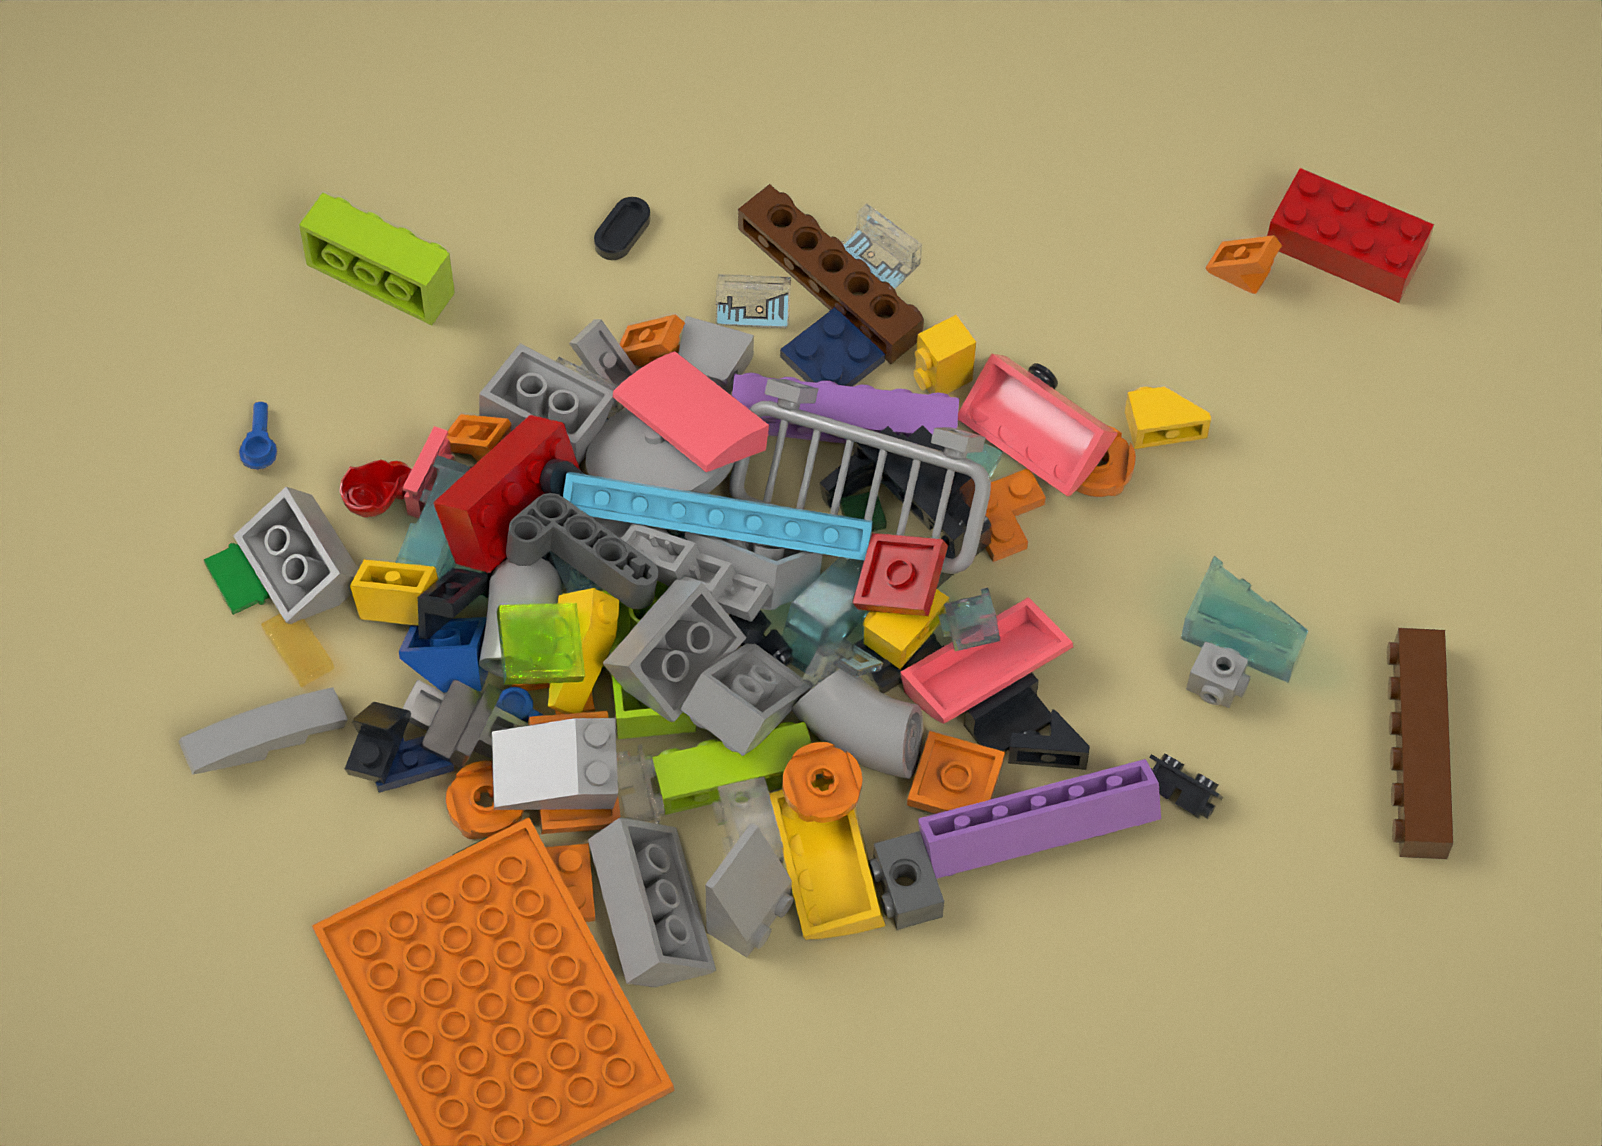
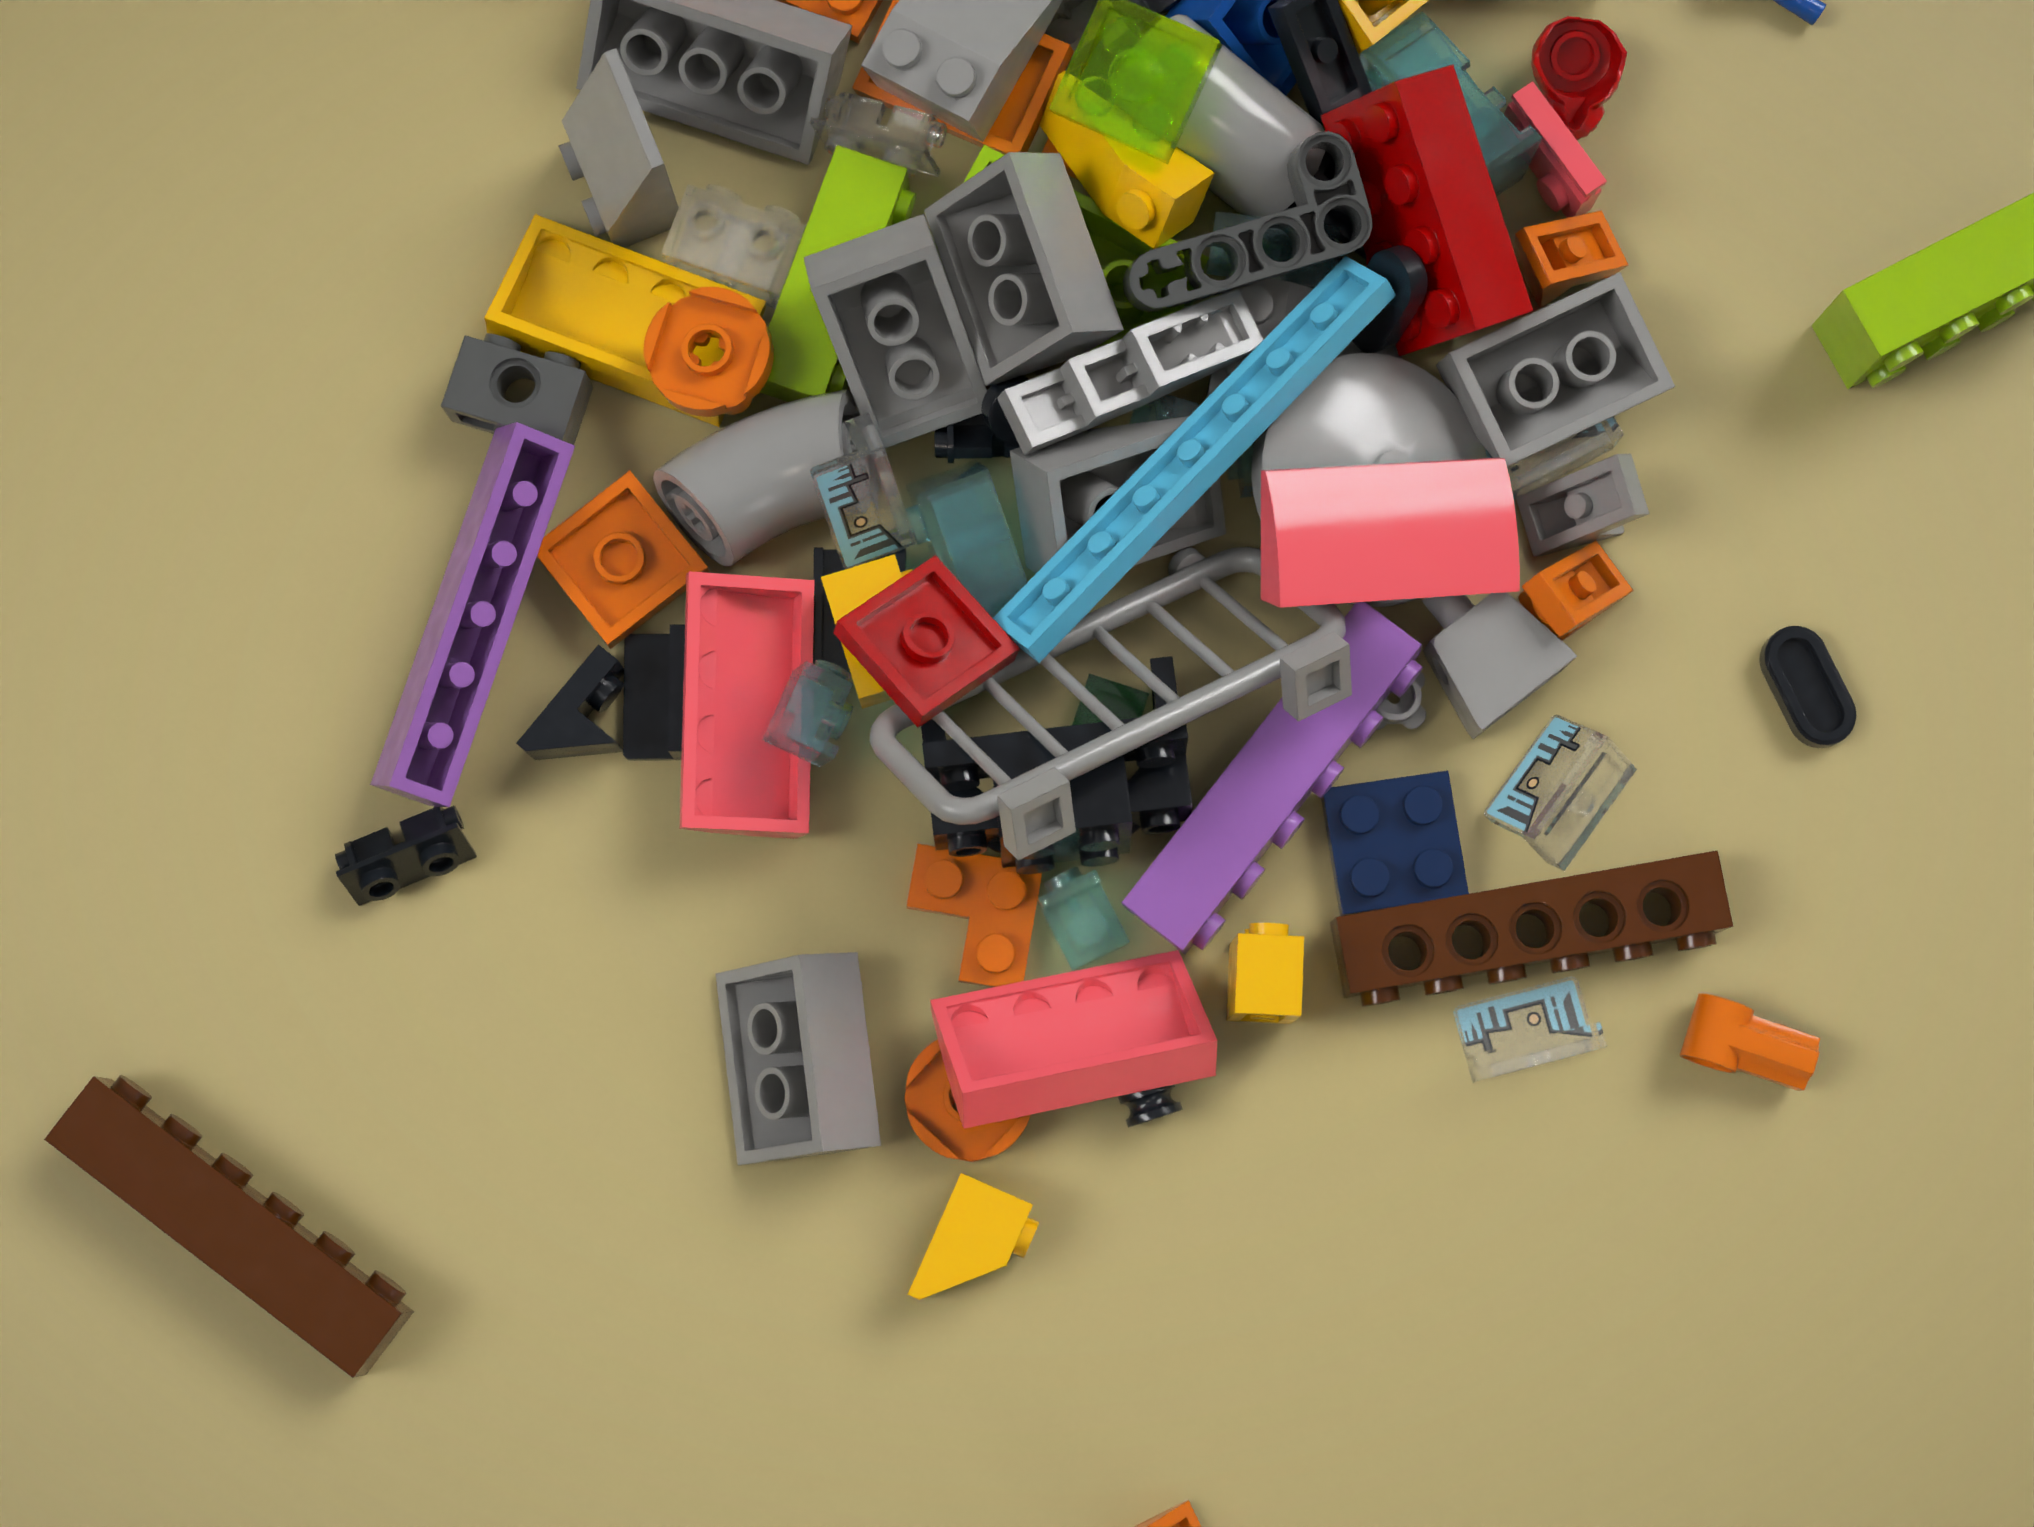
camera: 125 degrees right, 20 degrees up
clear light blue wedge [1181,556,1309,683] -> none
light grey brick [1186,641,1251,708] -> none
none -> light grey slope [716,952,881,1165]
none -> orange piece [1680,993,1820,1091]

